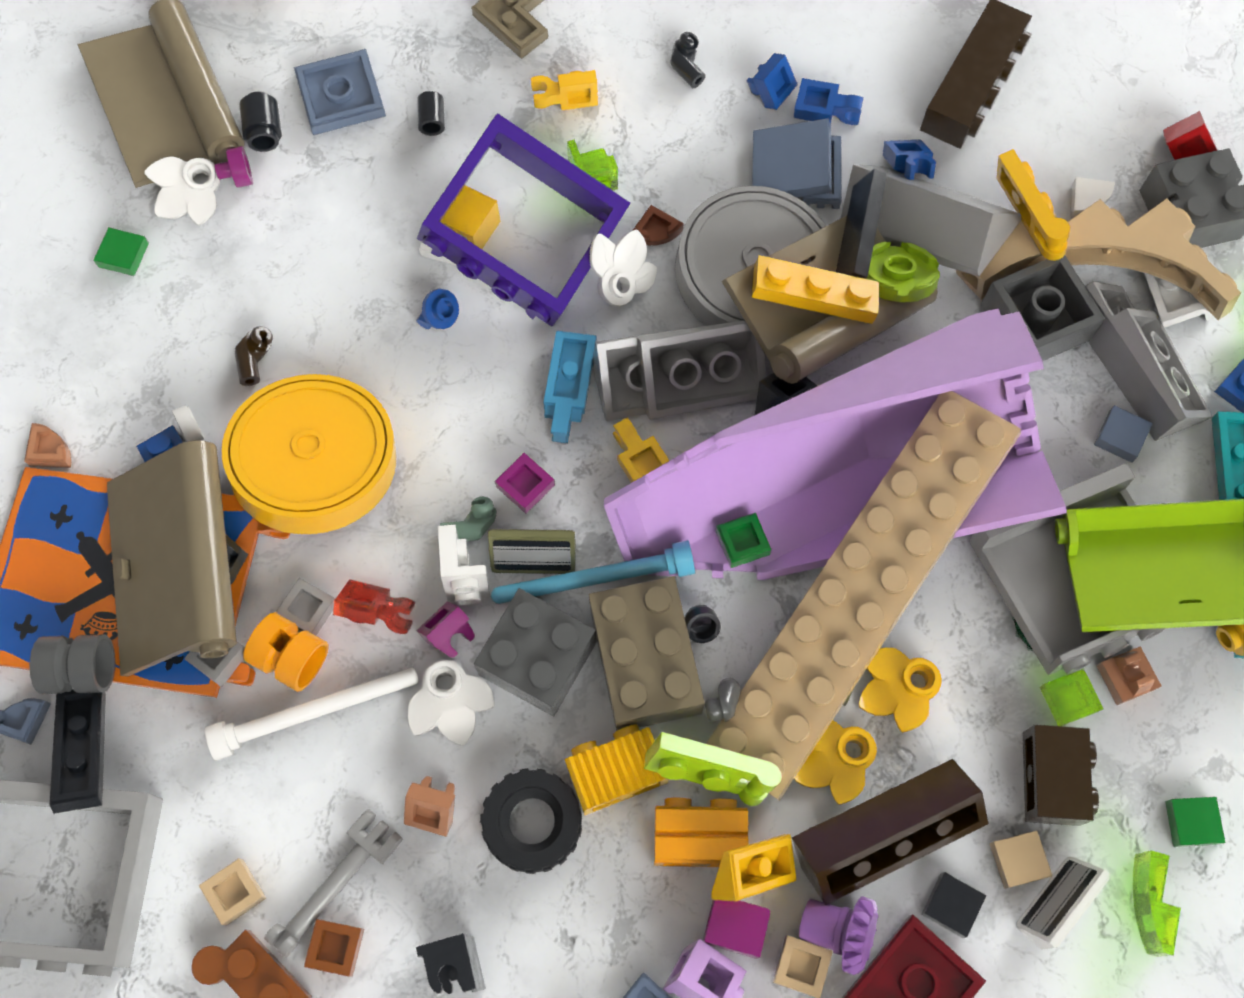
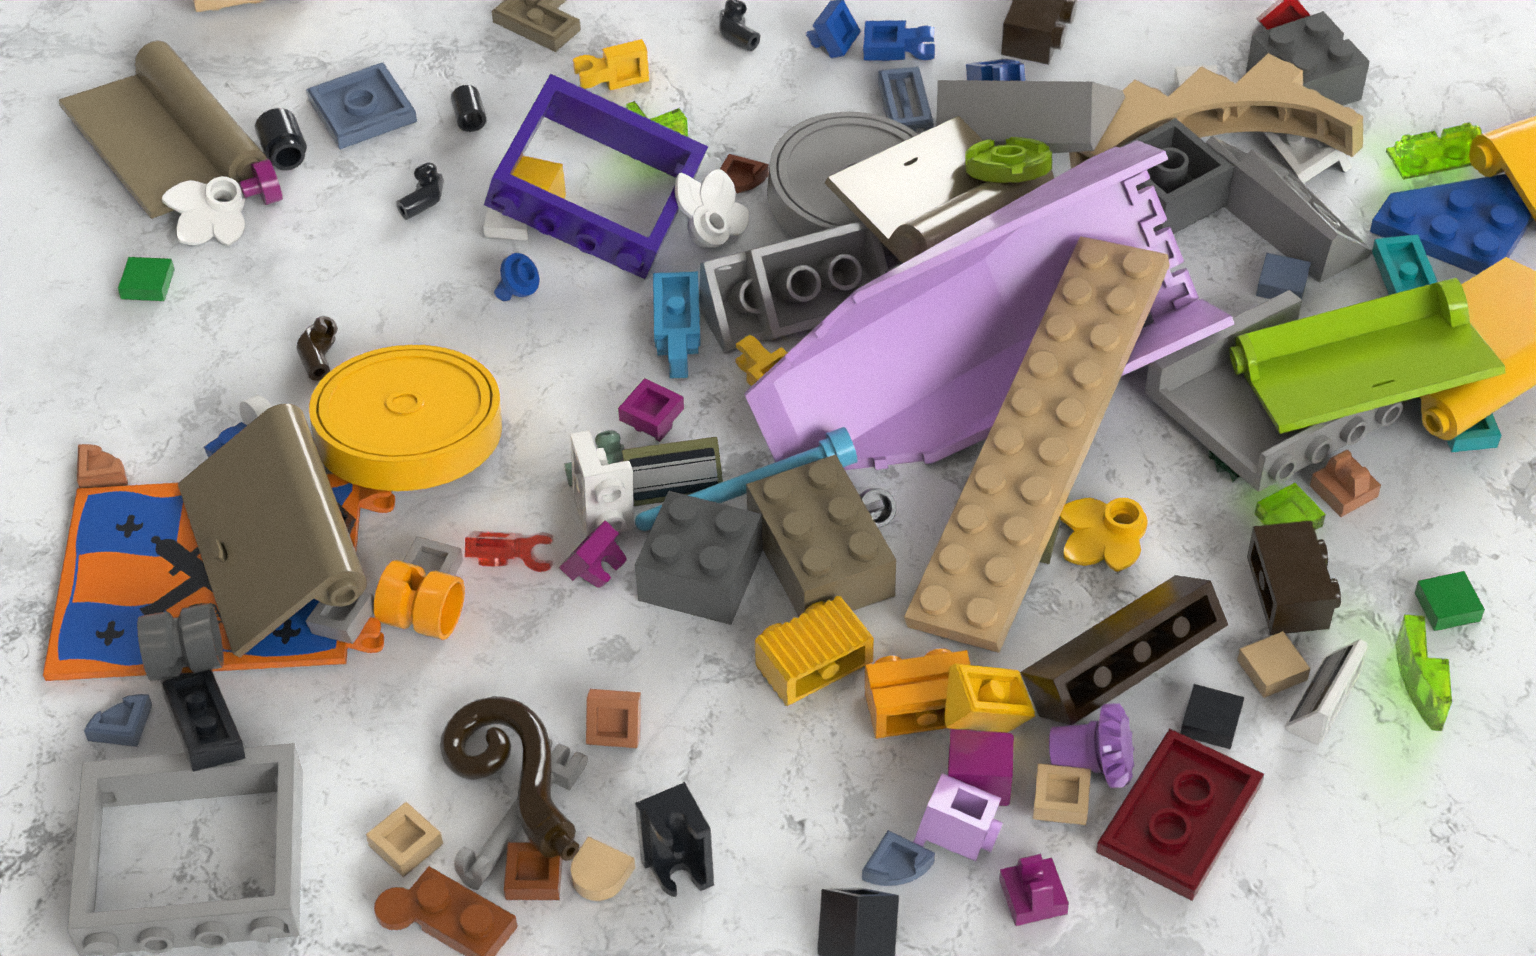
camera: 10 degrees left, 20 degrees down
white piece [205,667,419,761] -> none
white plate [408,659,495,746] -> none
black tyre [480,768,582,874] -> none
lime plate [644,732,782,806] -> none
dark grey arm [705,678,741,723] -> none
green tile [715,512,772,568] -> none
sand blue tile [752,118,832,197] -> none
yellow plate [752,255,879,324] -> none
yellow plate [794,720,877,805] -> none
black tile [836,168,887,279] -> none
yellow plate [996,149,1070,261] -> none
none -> black arm [396,162,444,220]
none -> dark brown plant [440,696,579,861]
none -> tan tile [571,836,635,901]

